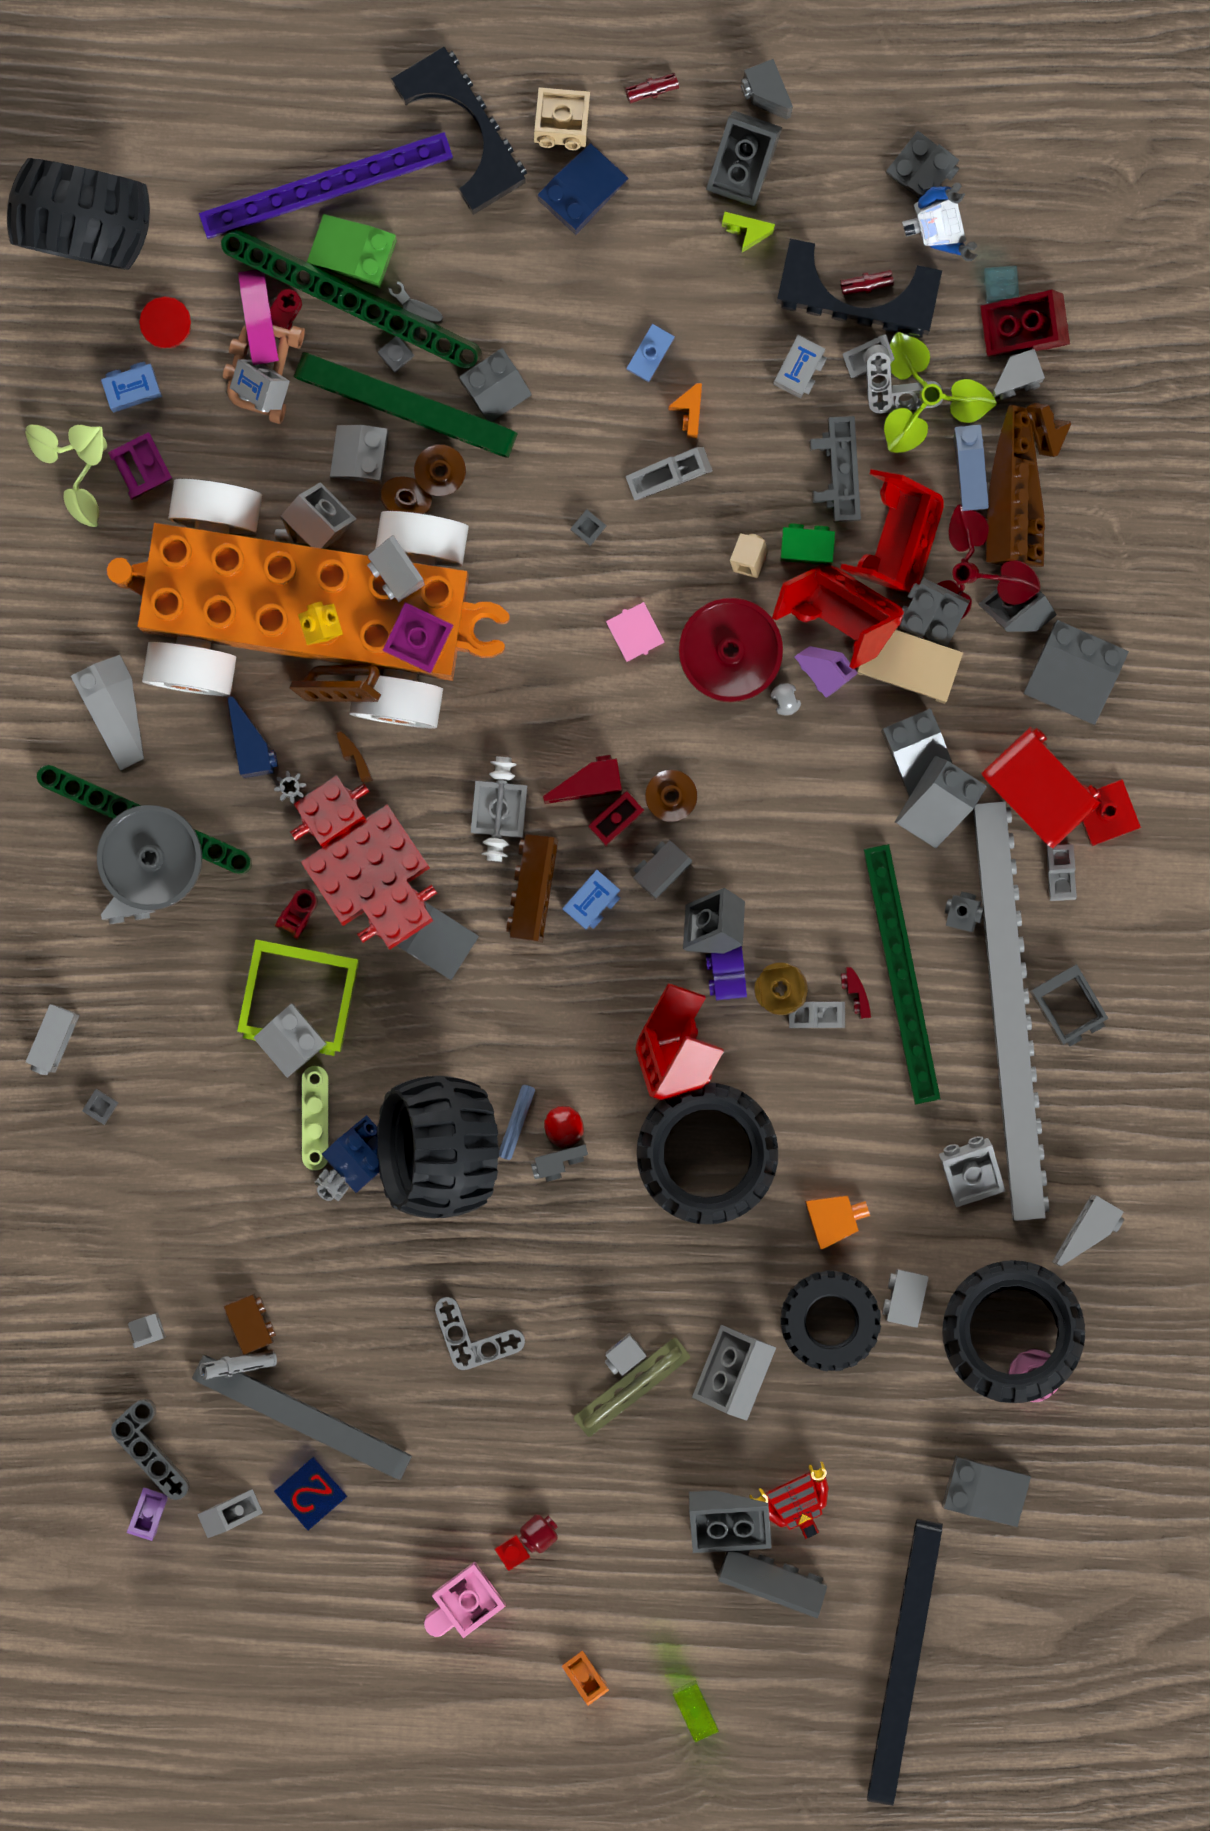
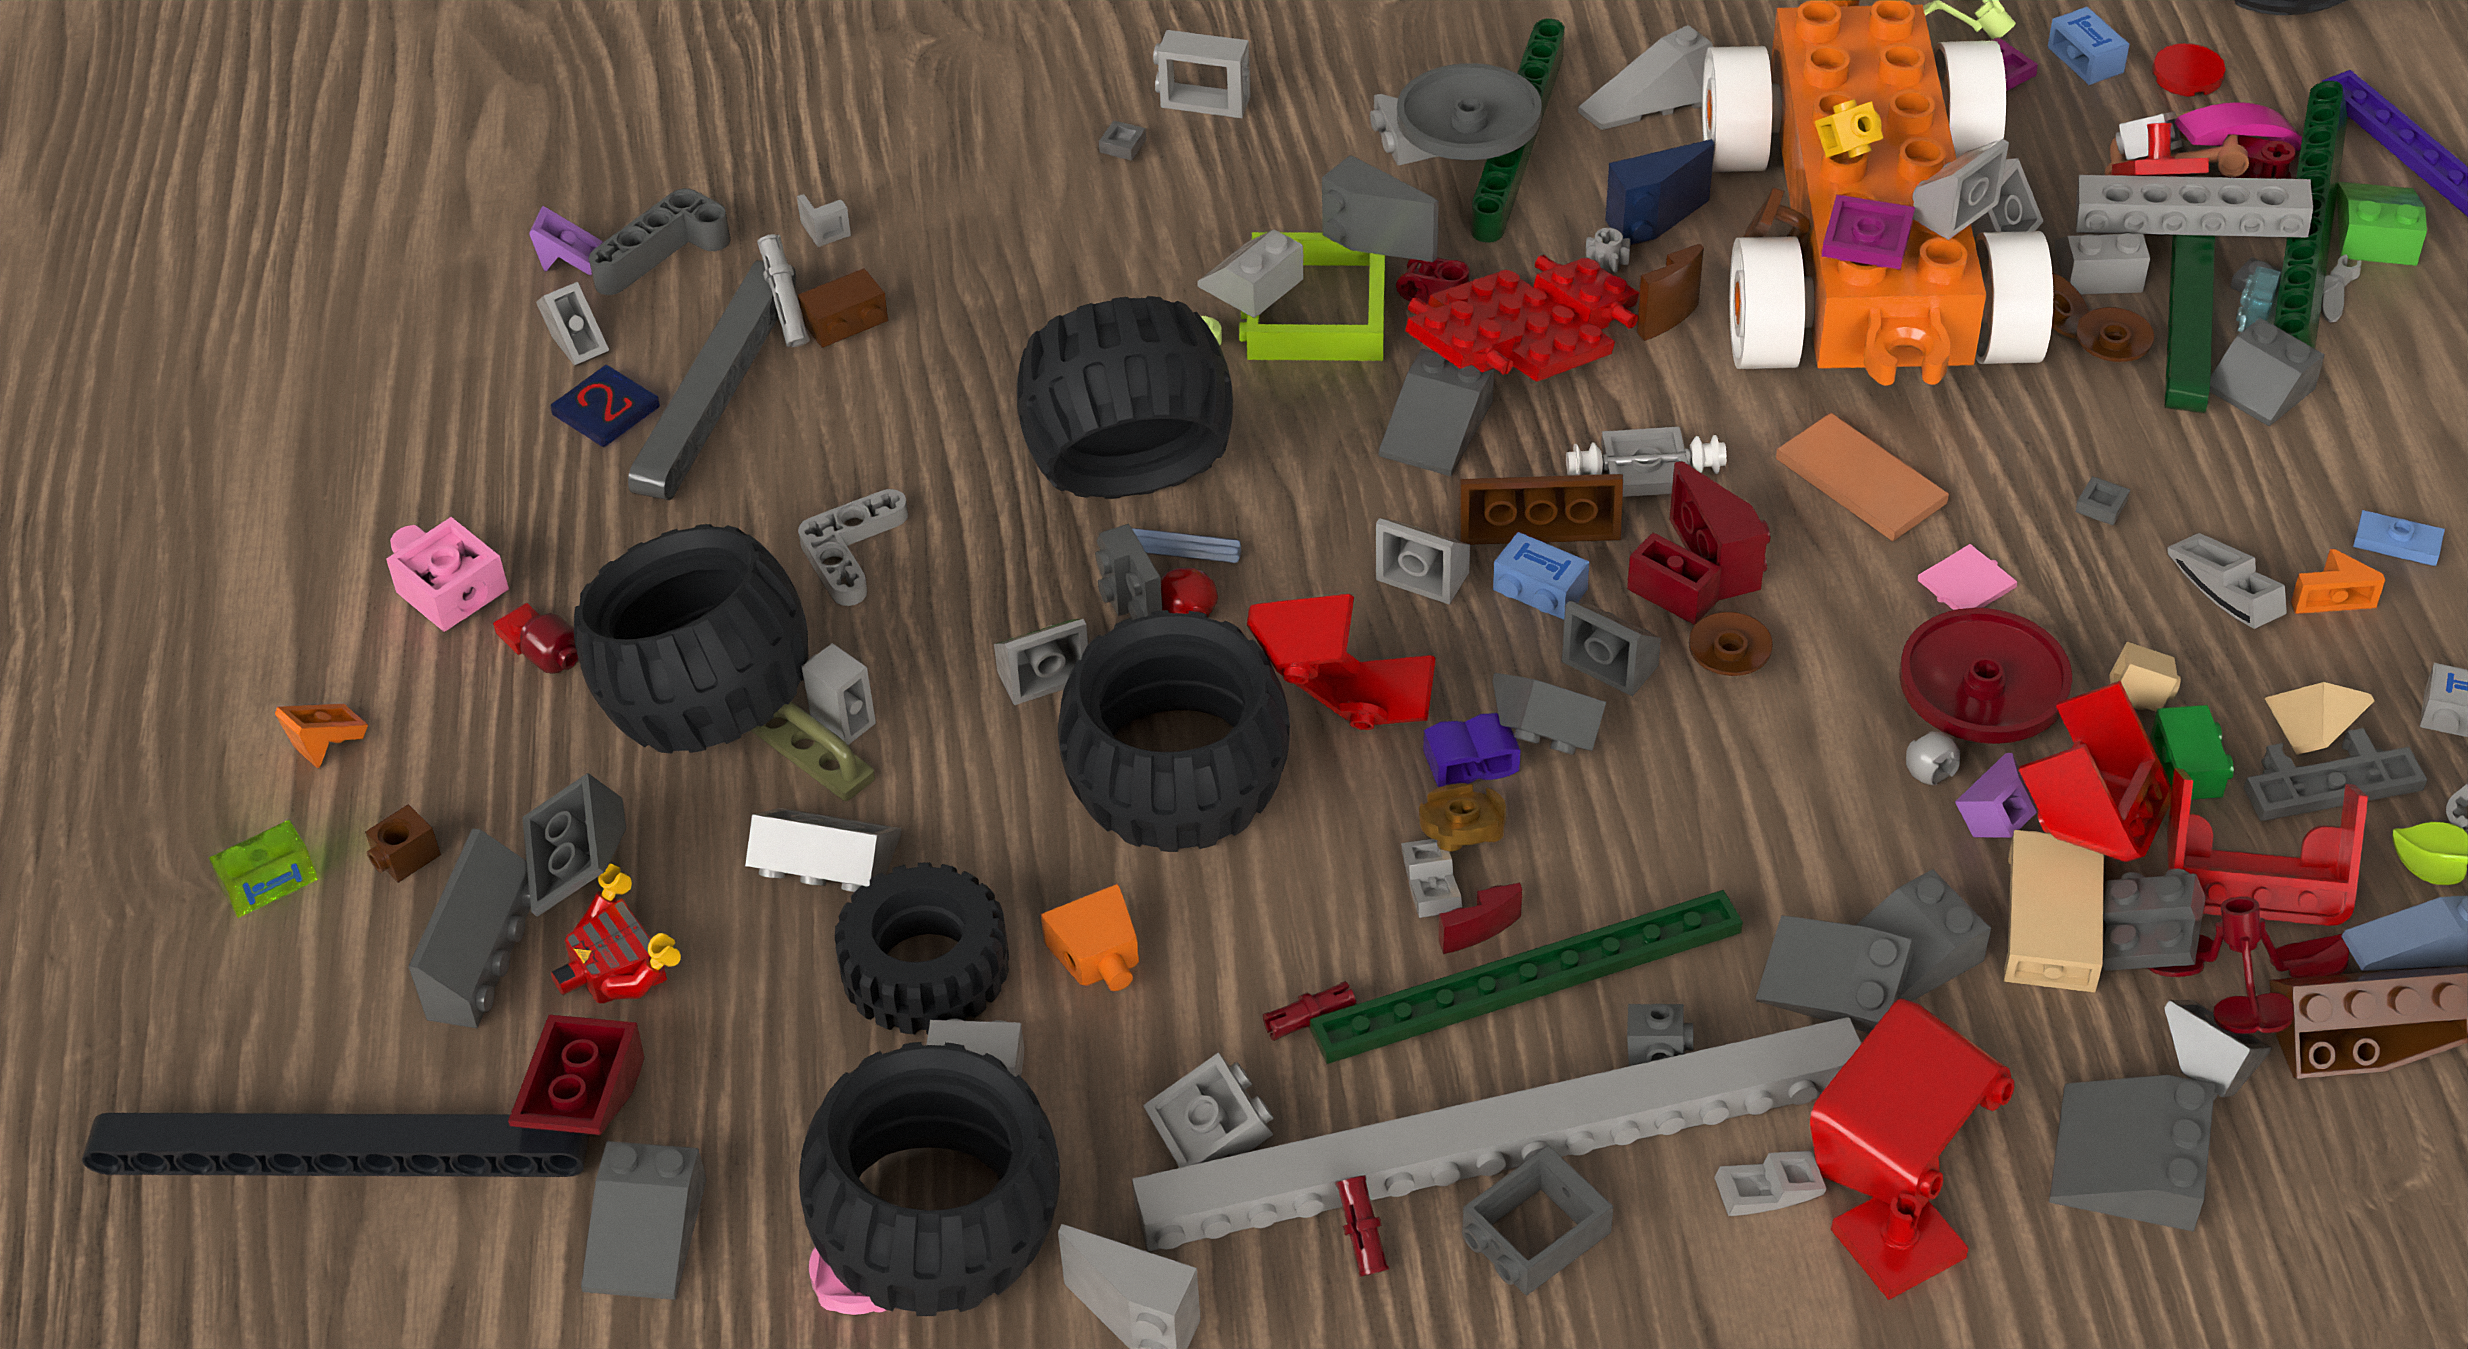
camera: 85 degrees right, 40 degrees down
none -> reddish brown brick [365,804,441,883]
none -> dark red slope [508,1014,645,1135]
none -> black tyre [574,524,809,754]
none -> light grey slope [994,619,1088,705]
none -> dark red pin [1263,981,1356,1041]
none -> dark grey slope [1322,155,1439,262]
none -> dark red pin [1336,1175,1389,1277]
none -> light grey slope [1376,518,1470,605]
none -> nougat tile [1776,413,1949,541]
none -> light grey brick [2076,175,2313,238]
none -> tile [2112,123,2209,177]
none -> clear light blue piece [2236,266,2281,332]
none -> tan slope [2264,682,2375,755]

